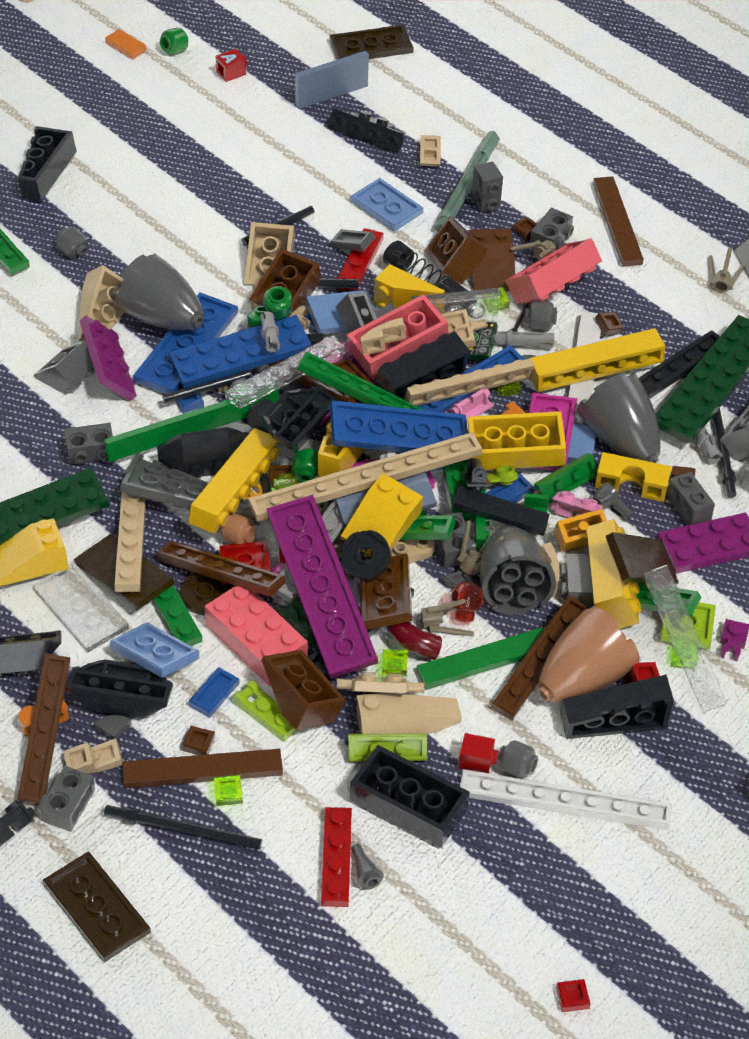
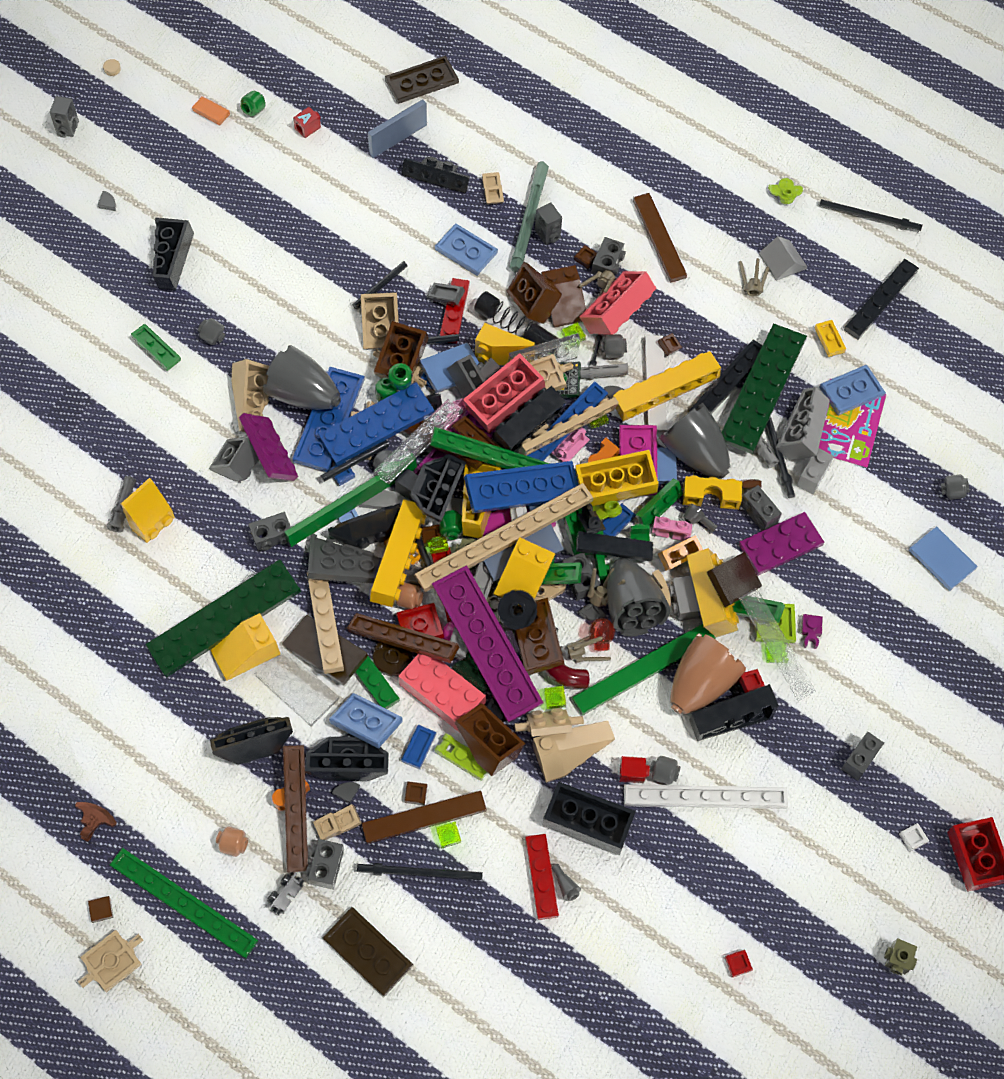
camera: 10 degrees left, 15 degrees up
light grey pin [260,311,280,352] -> none
lime tile [348,733,427,762] -> none
tan slope [360,318,406,355] -> none
reddish brown tile [491,595,590,721] -> none

